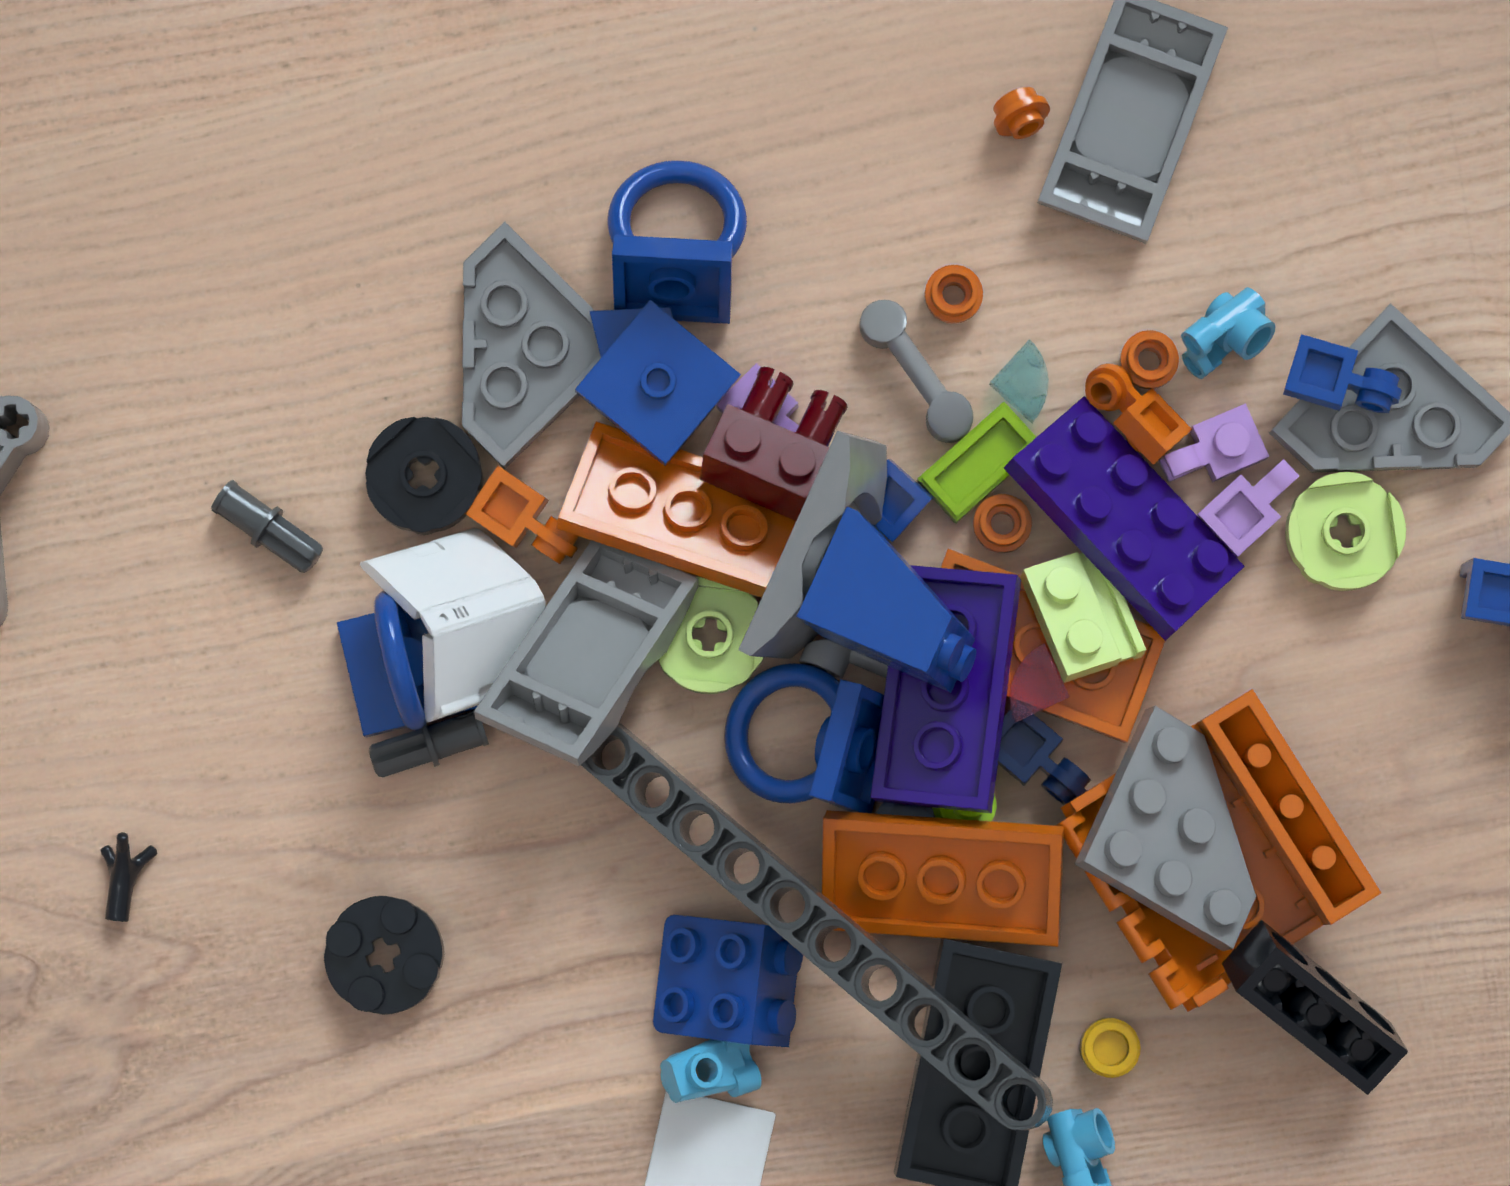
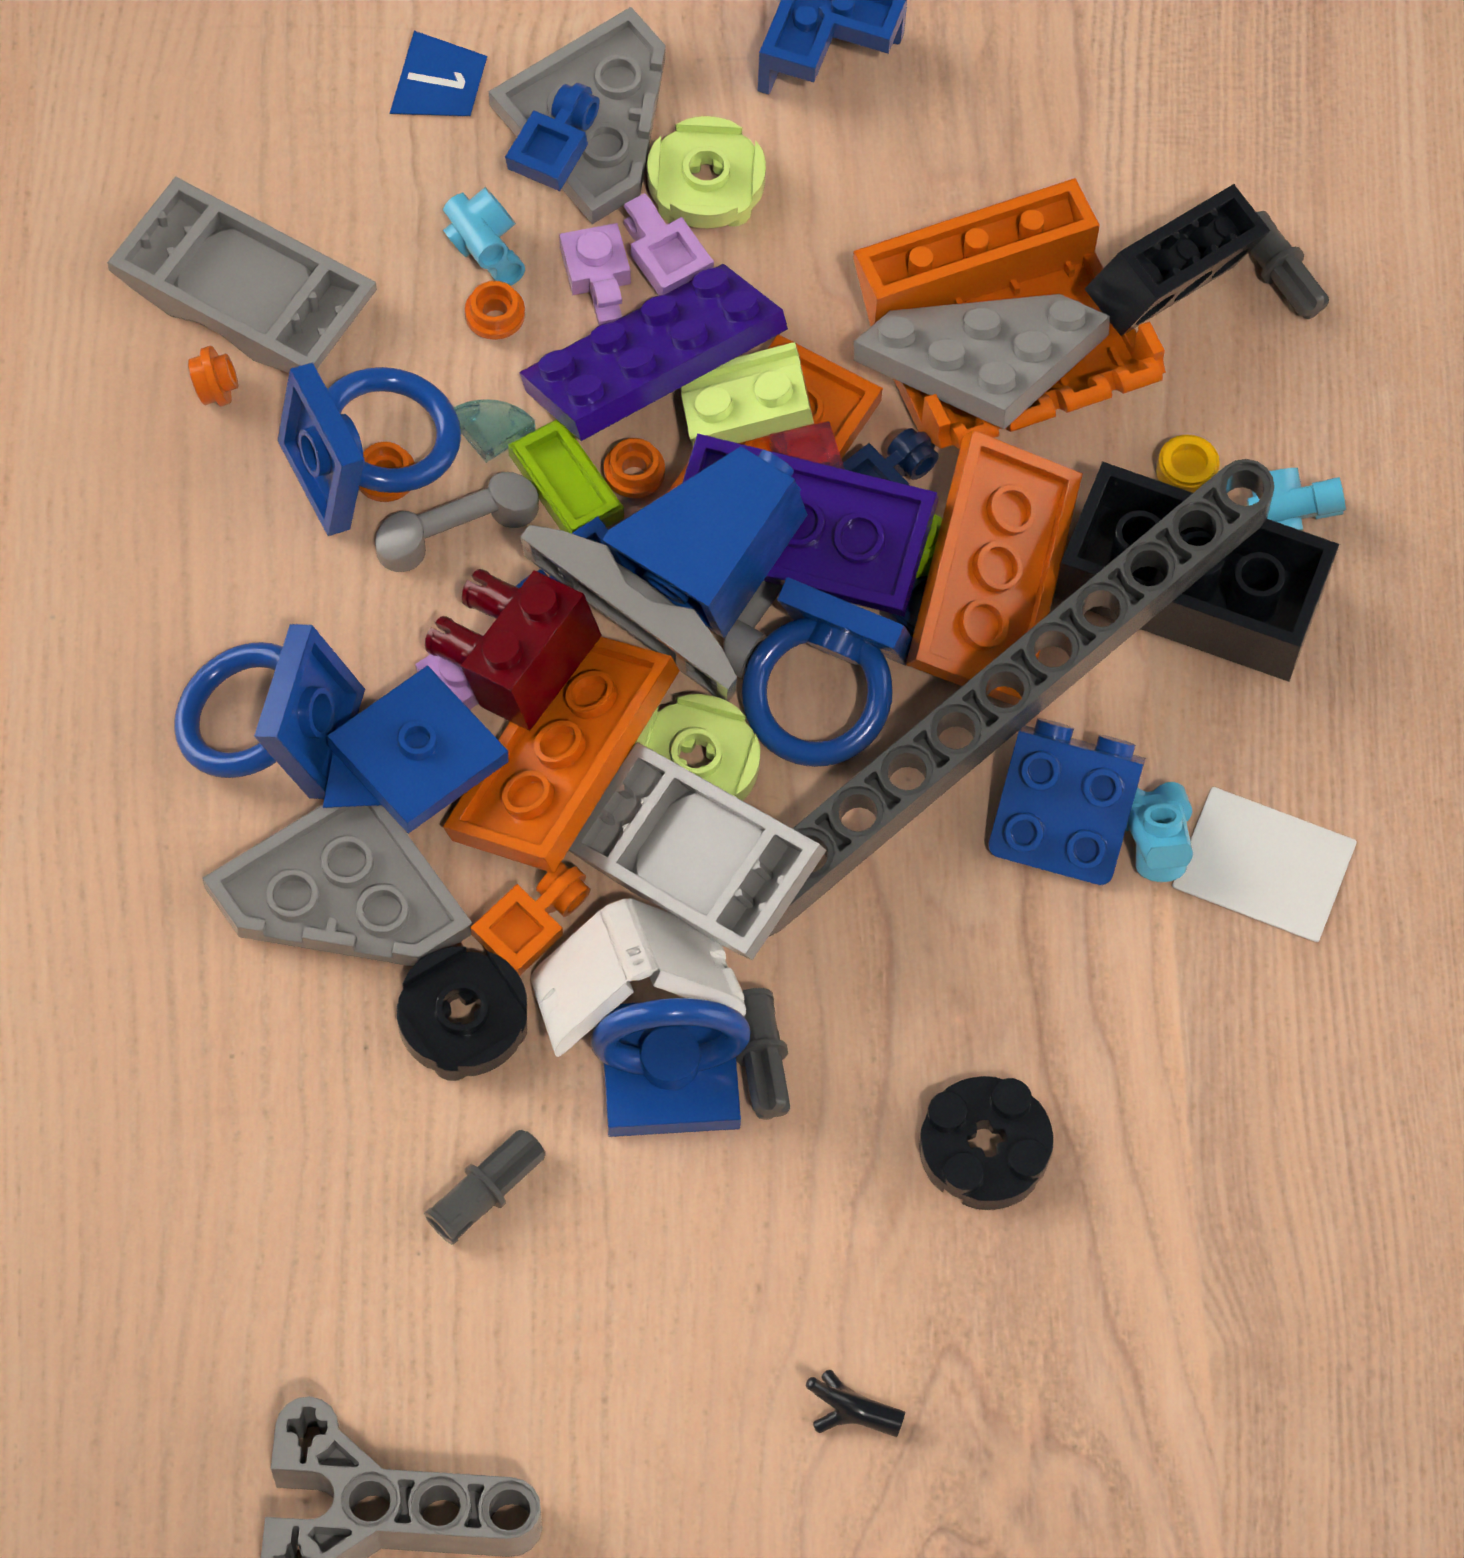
camera: 85 degrees left, 20 degrees down
orange plate [1085,363,1192,465] -> none
none -> blue tile [277,362,461,536]
none -> blue sticker [390,31,487,116]
none -> dark grey axle [1250,211,1329,319]

